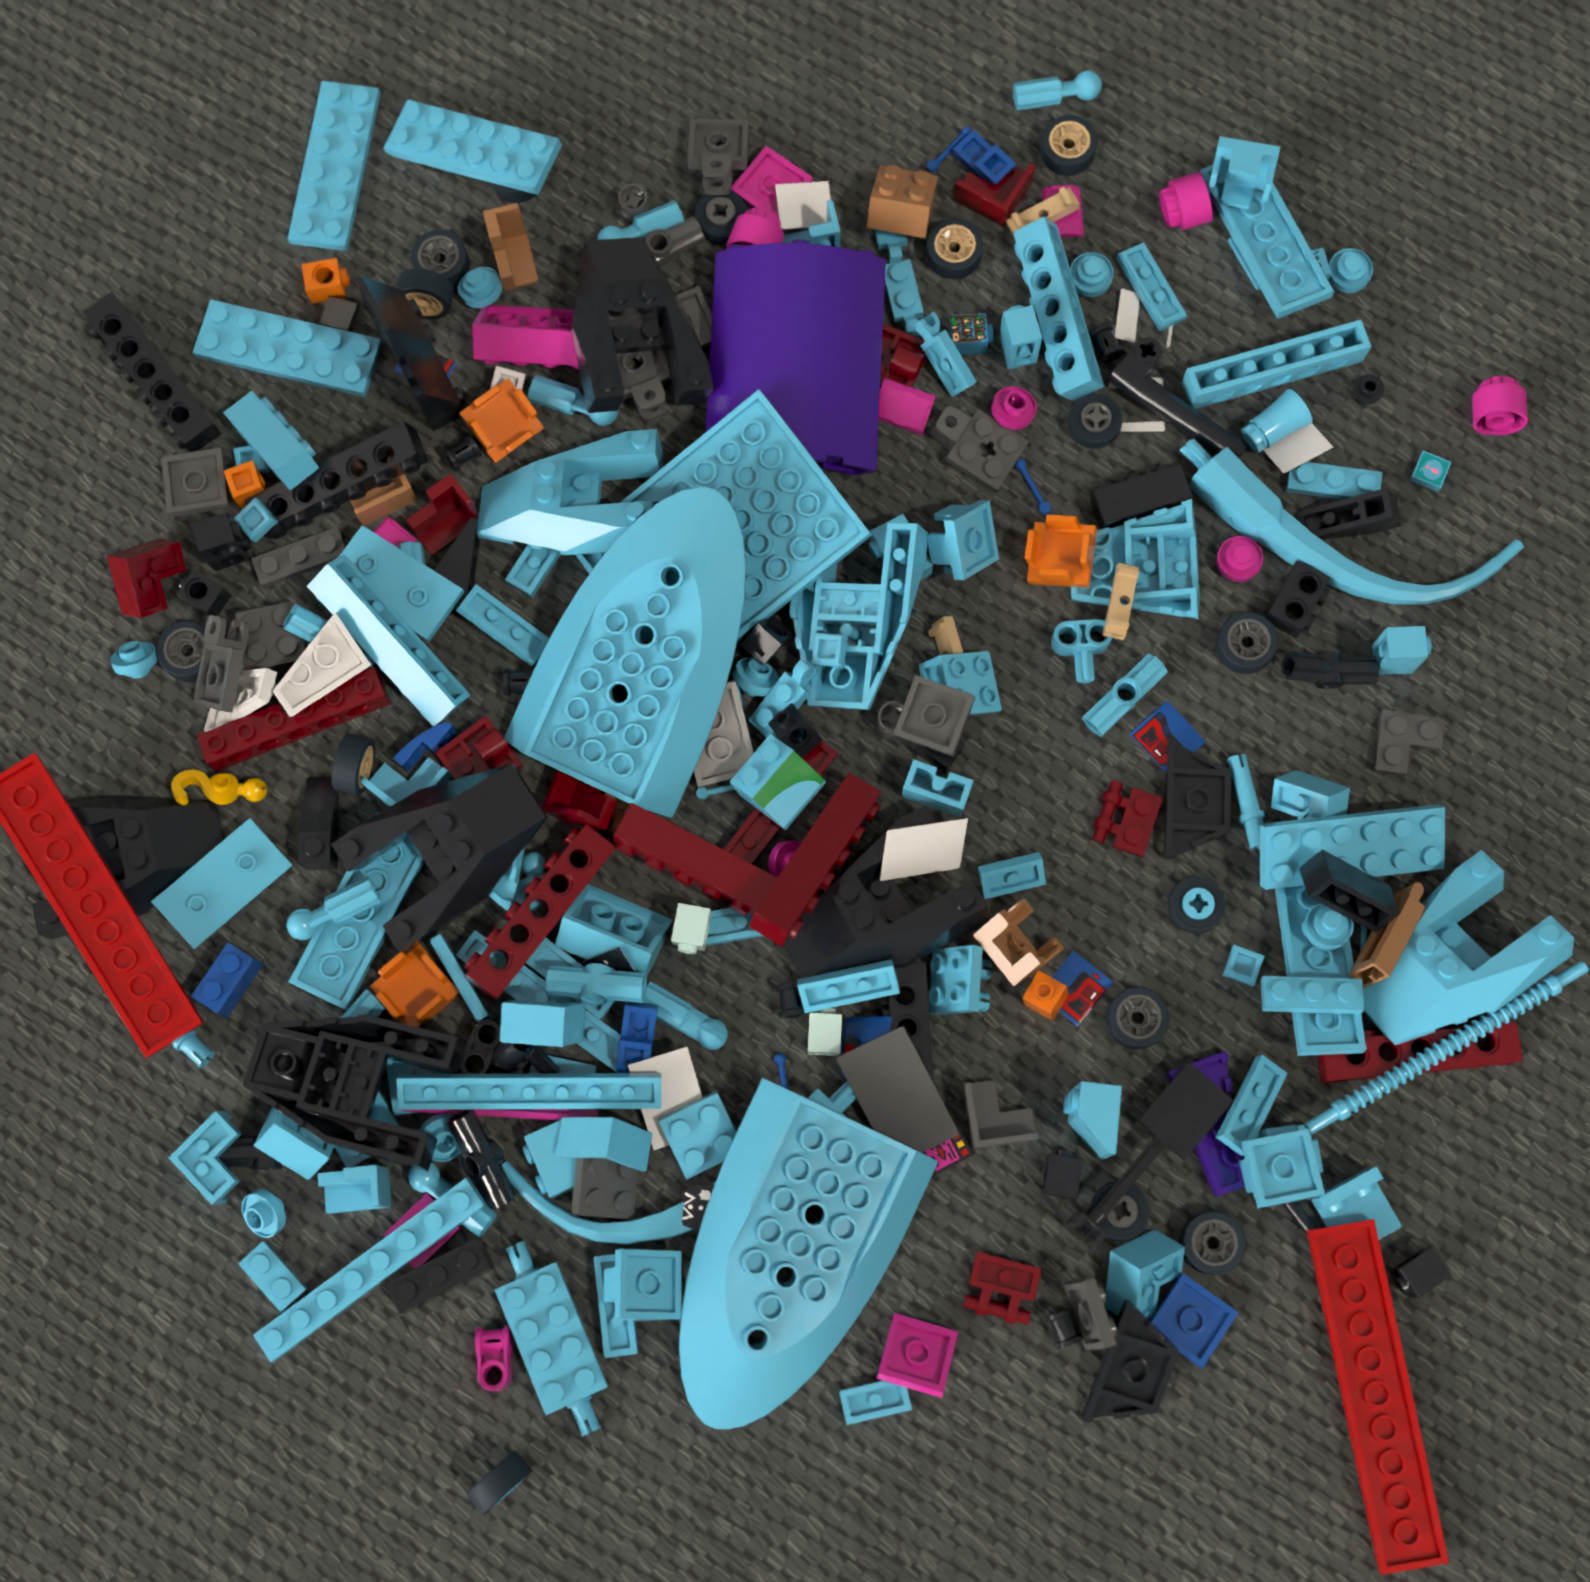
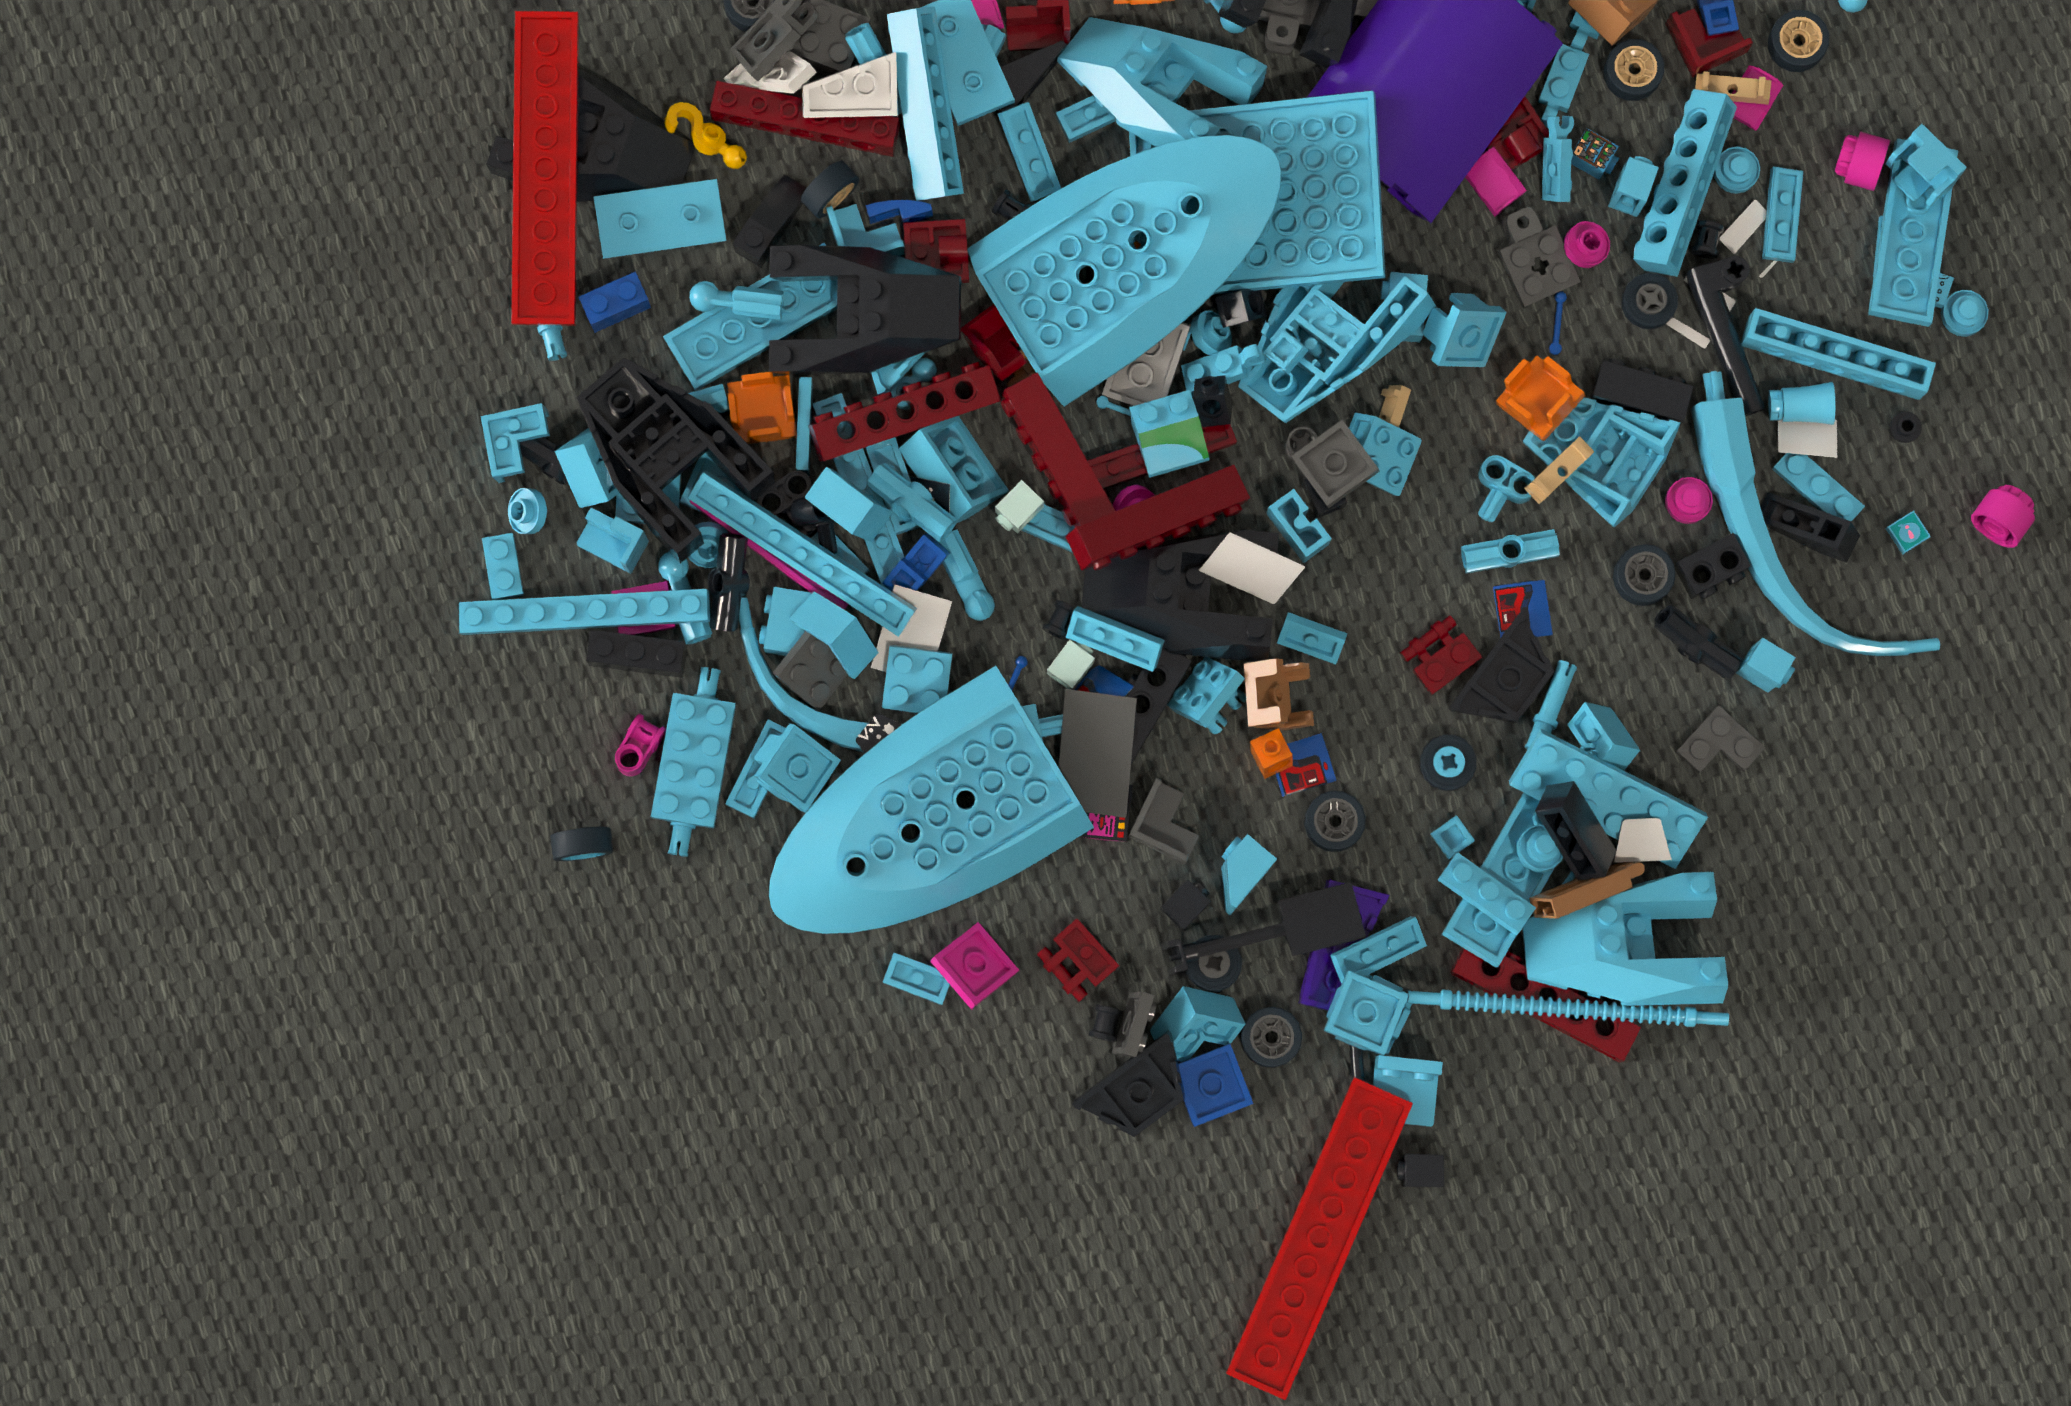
camera: 25 degrees right, 5 degrees up
none -> white sticker [1614,818,1672,862]

